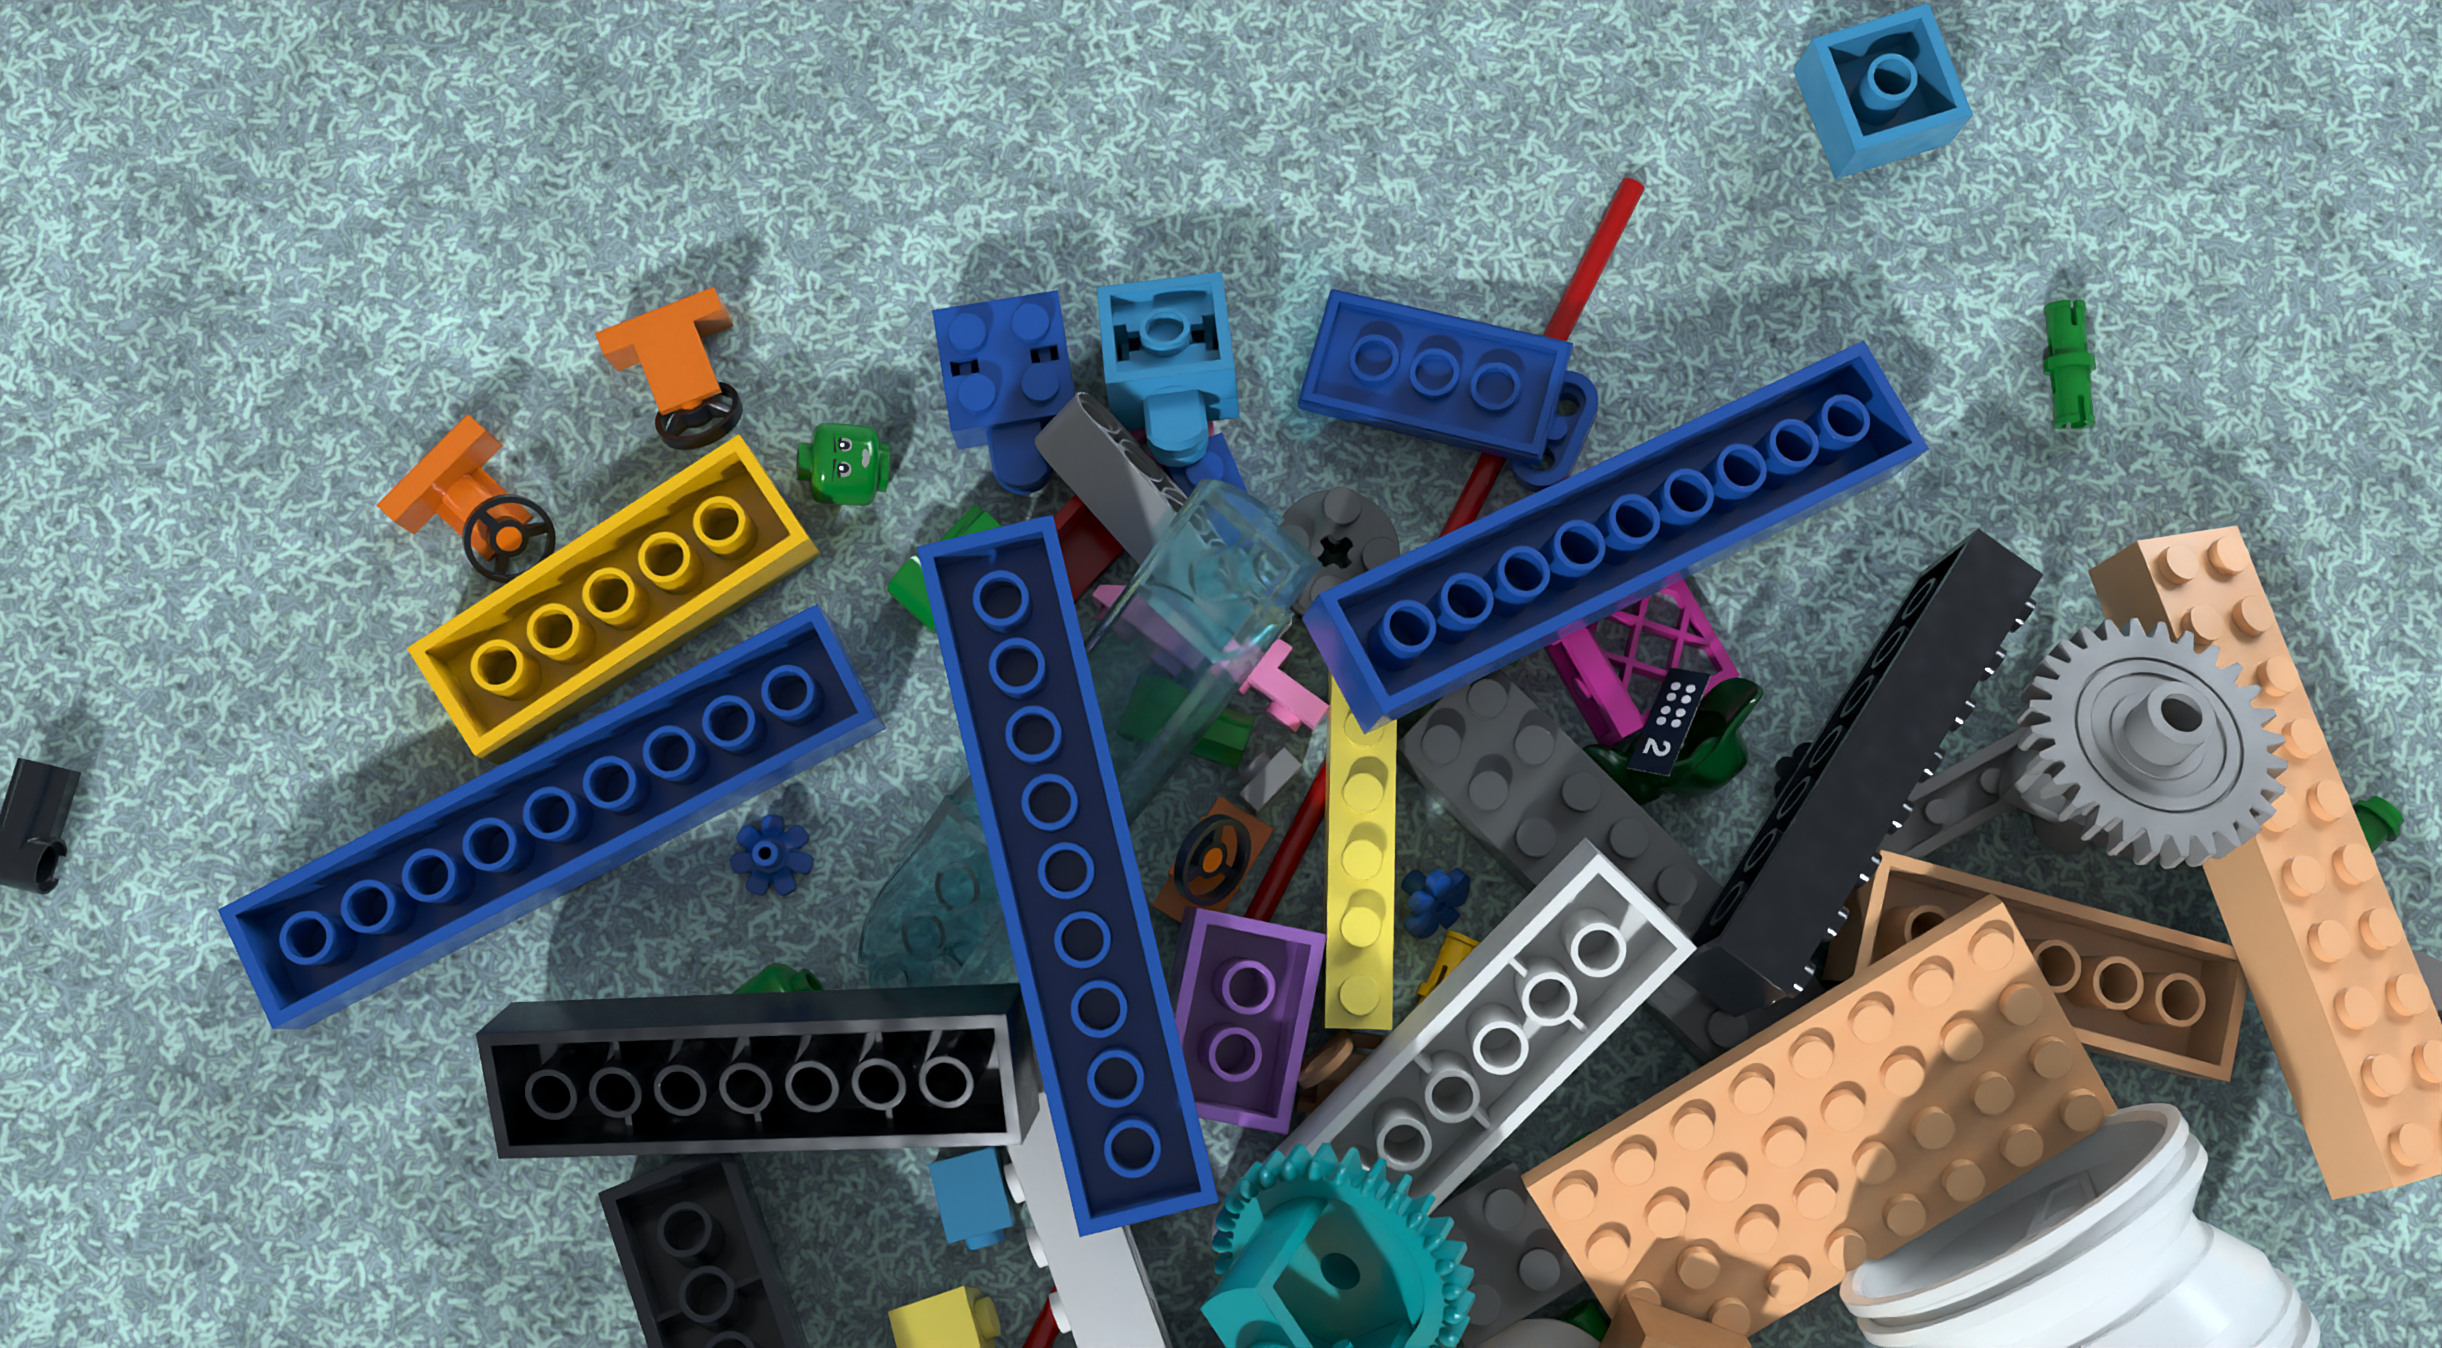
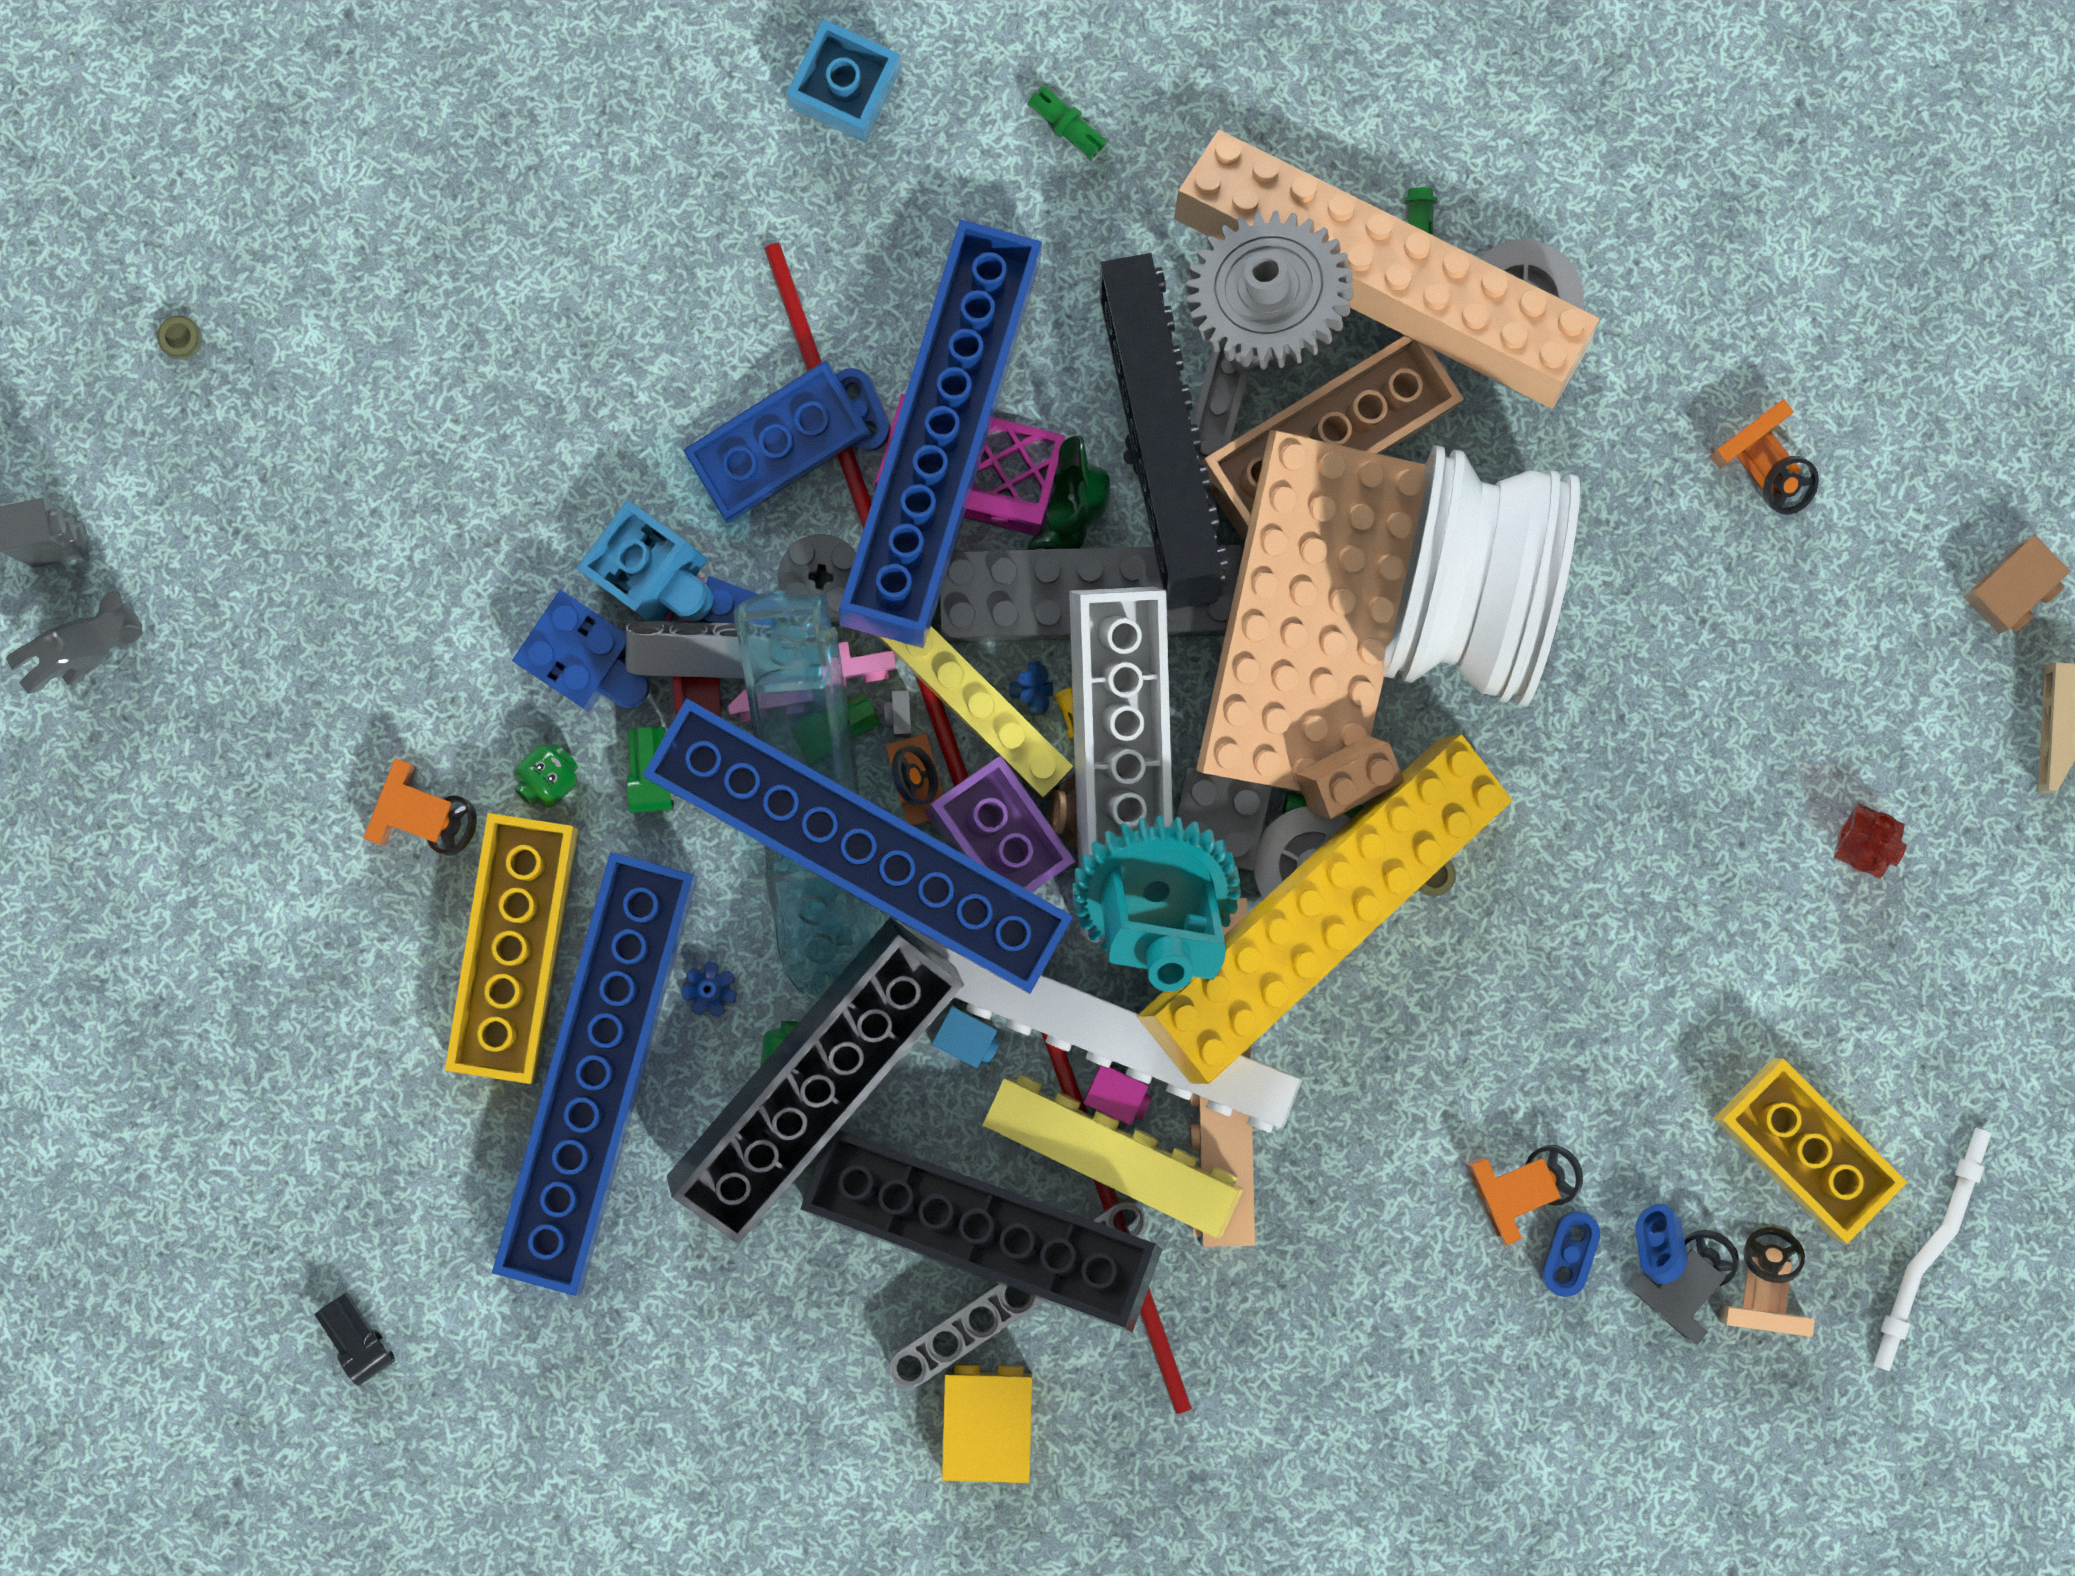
camera: 50 degrees left, 5 degrees up
orange piece [376,414,556,583] -> none
black sticker [1627,667,1711,776] -> none

